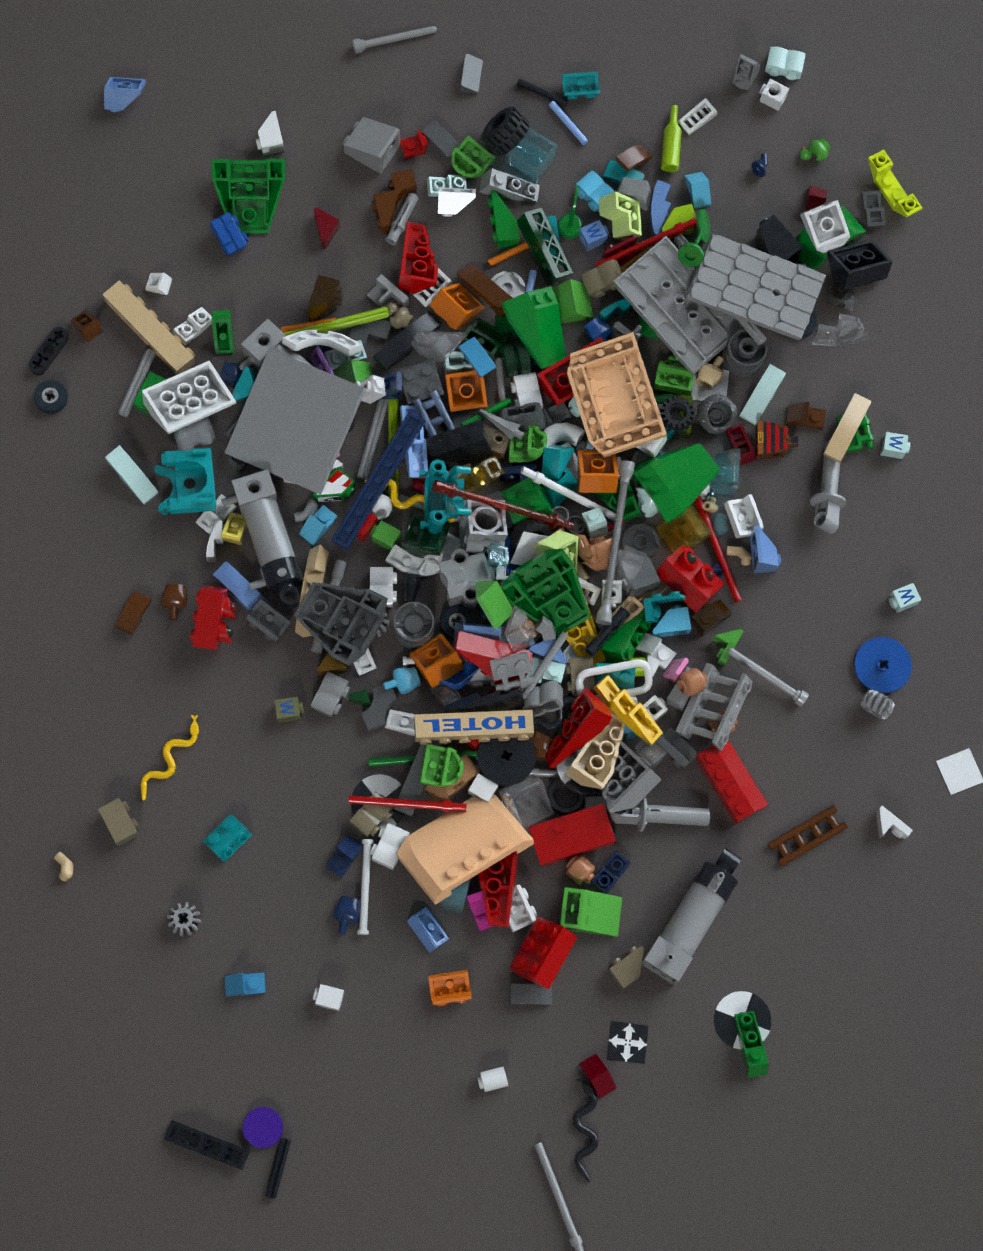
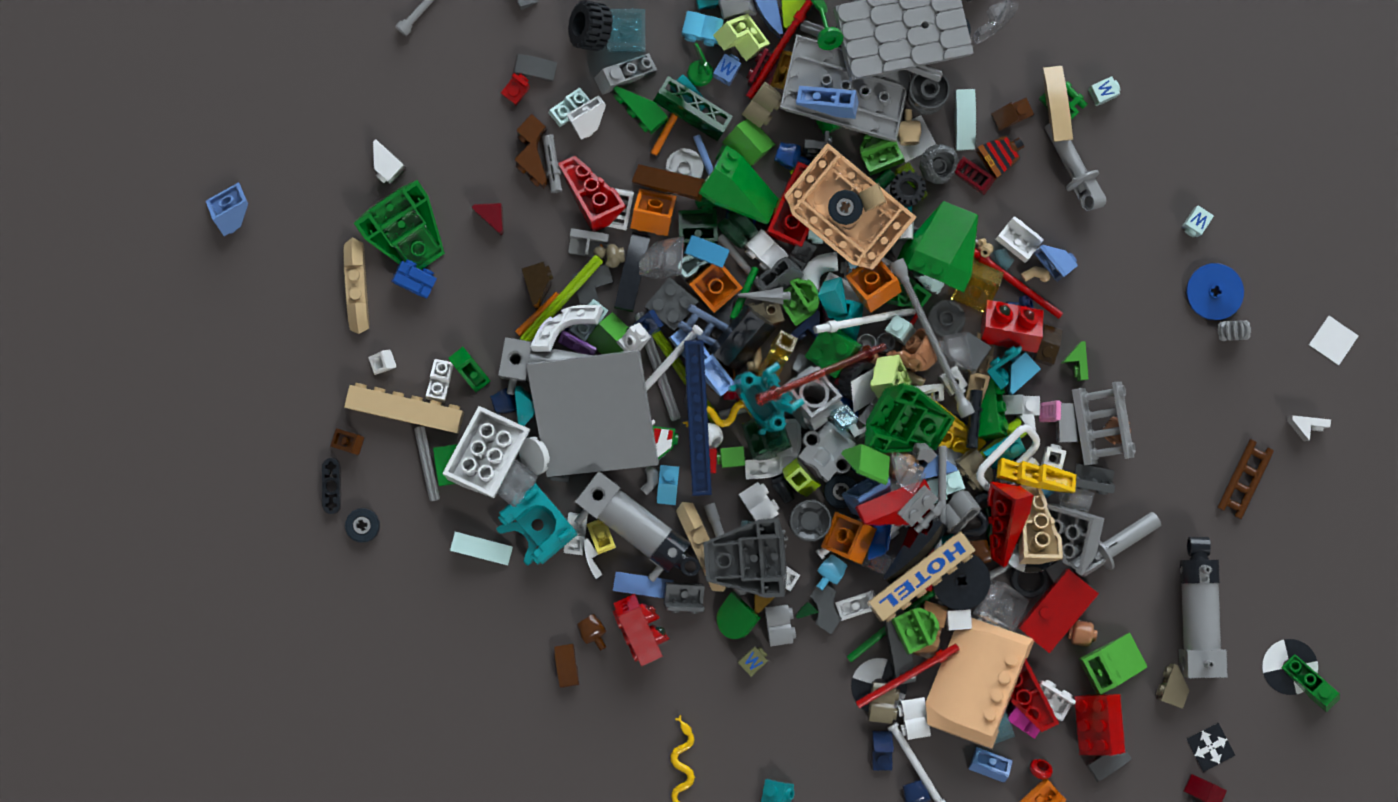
camera: 35 degrees left, 10 degrees up
light grey slope [343,117,400,174] -> none
bright green slope [452,135,496,179] -> none
dark blue slope [591,851,631,894] -> none
teal slope [599,299,633,323] -> none
nougat head [677,668,707,696] -> none
red slope [695,740,768,825] -> none
clear light blue slope [709,449,740,497] -> none
light grey piece [727,648,809,707] -> none
none -> tan brick [344,237,369,334]
none -> white tile [519,437,550,475]
none -> white bar [645,325,703,391]
none -> green tile [717,592,761,639]
none -> lime slope [782,458,821,497]
none -> medium blue slope [796,86,859,119]
none -> black bush [828,190,863,225]
none -> tan brick [858,184,887,212]
none -> red piece [1030,759,1053,780]

